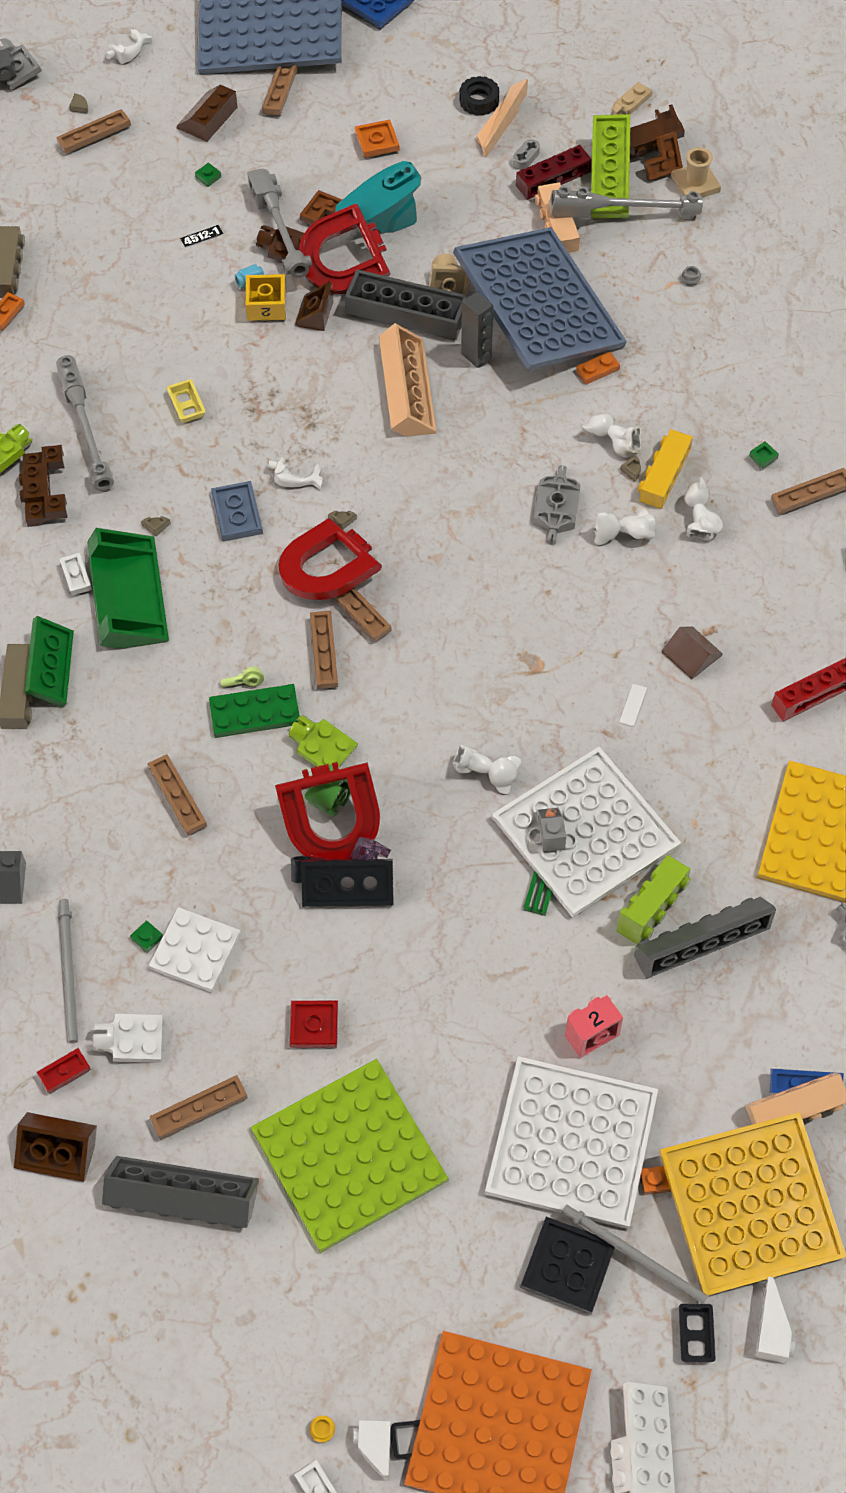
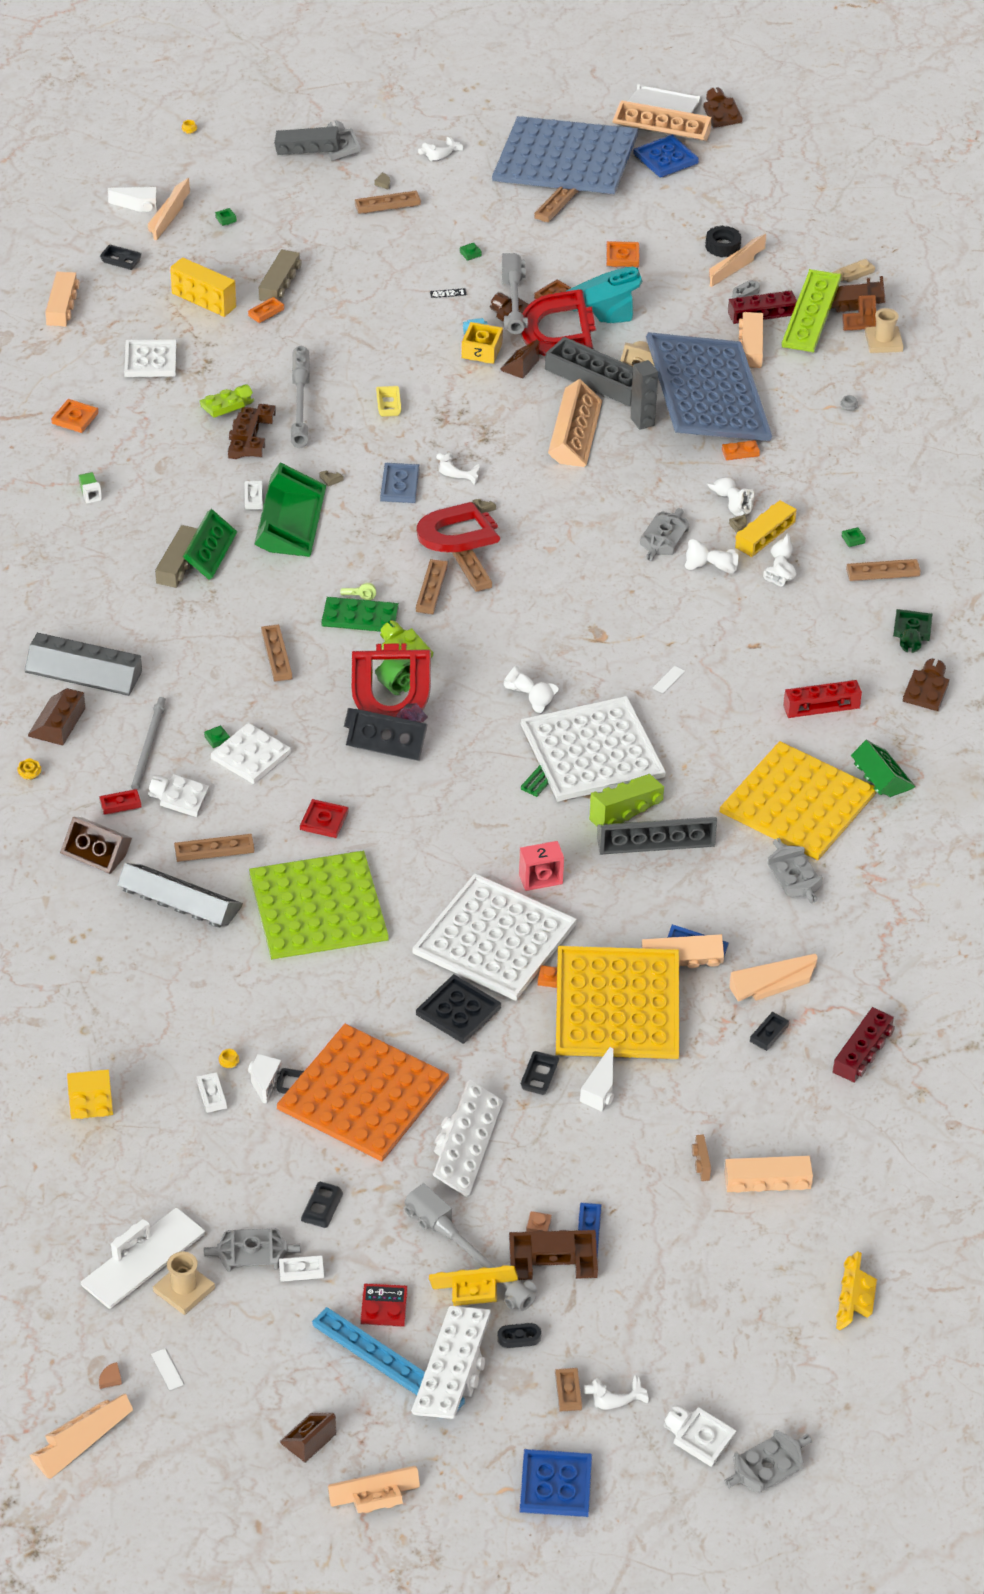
camera: 15 degrees right, 15 degrees down
reddish brown slope [177,84,238,142] -> none
light grey slope [536,807,566,852] -> none
light grey bar [549,186,703,220] -> none
light grey bar [562,1204,708,1304] -> none
reddish brown slope [662,626,723,680] -> none

